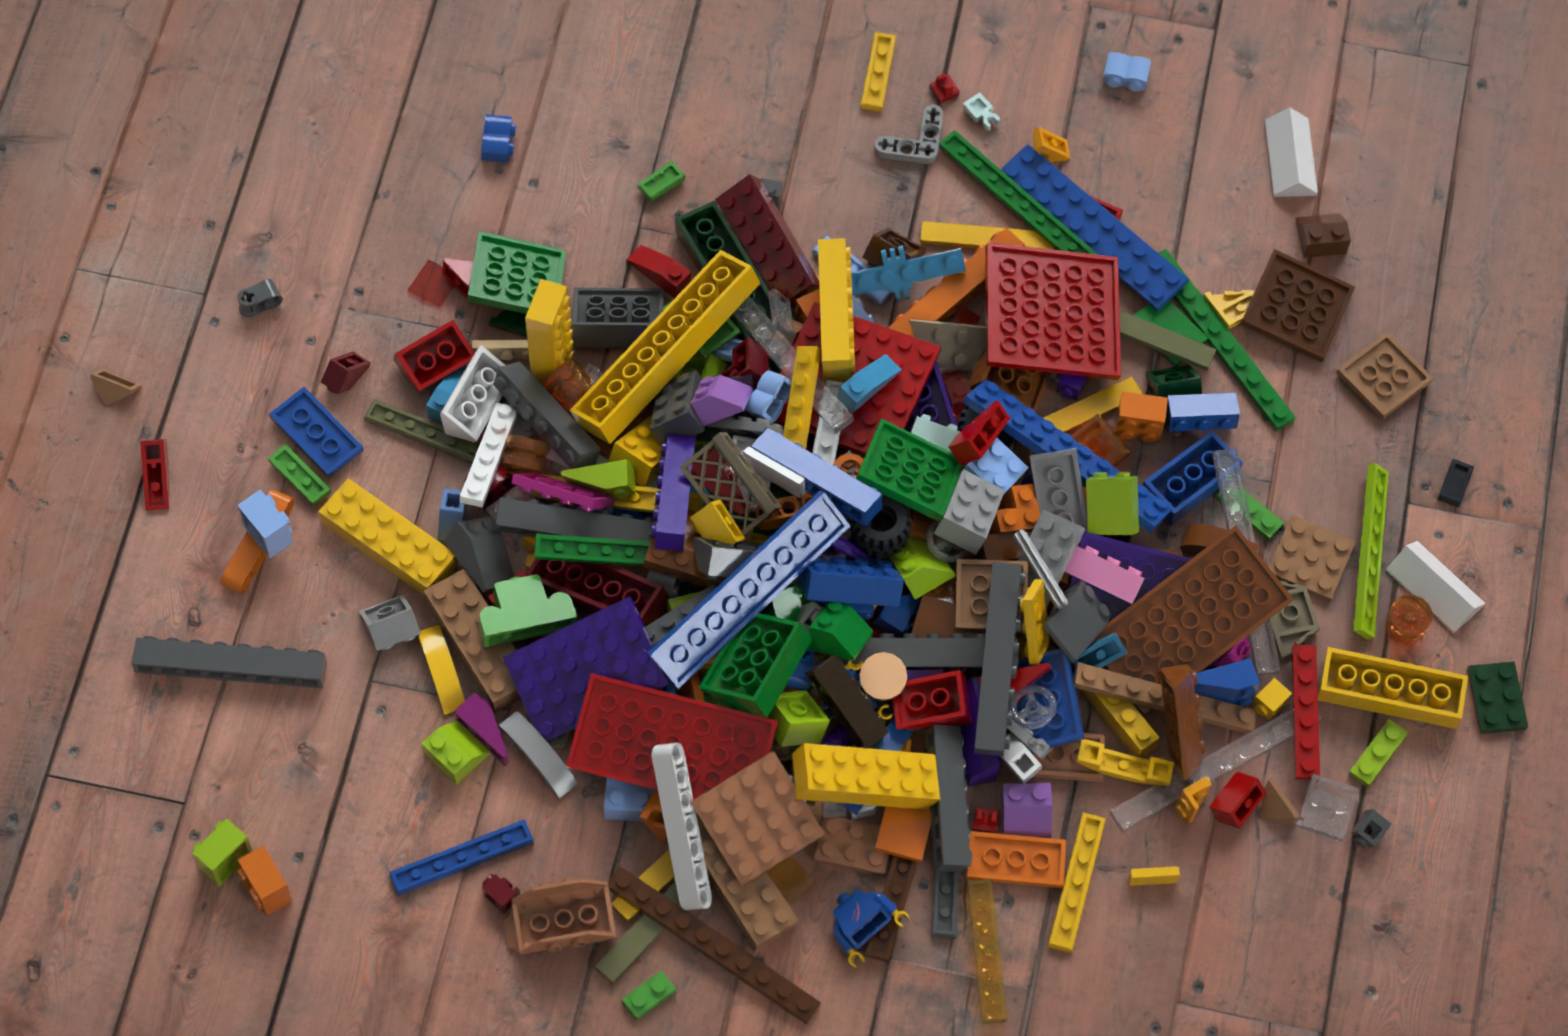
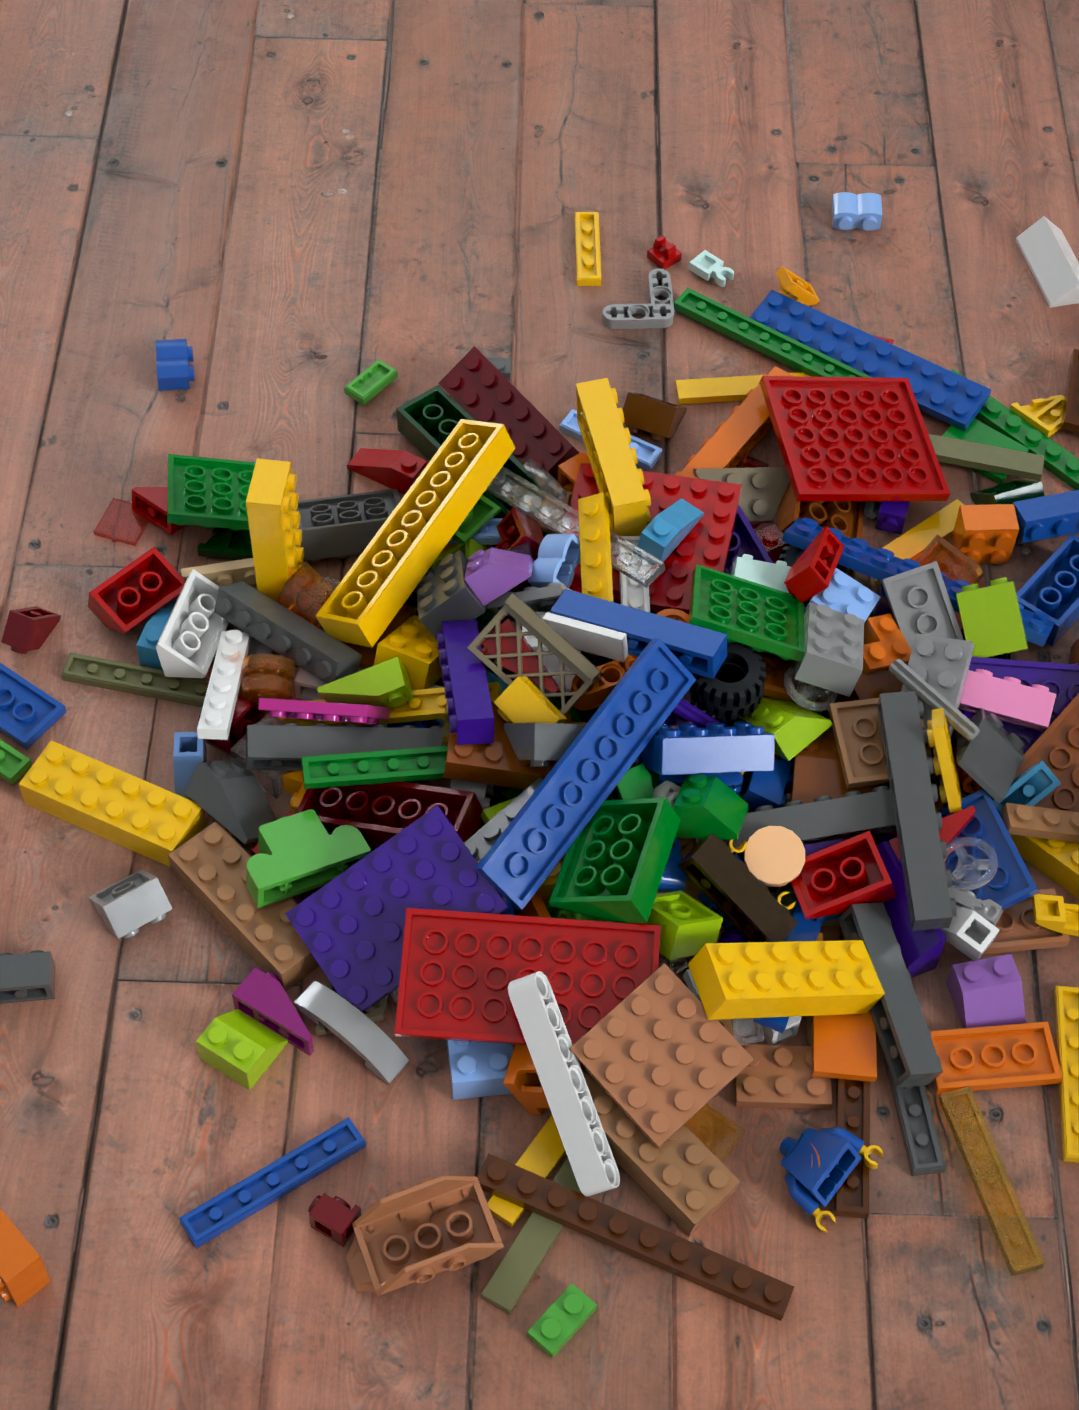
camera: 10 degrees left, 10 degrees down
yellow slope [418,625,465,716] -> none
dark azure hinge [851,246,966,301] -> none
red tile [972,806,999,833] -> none

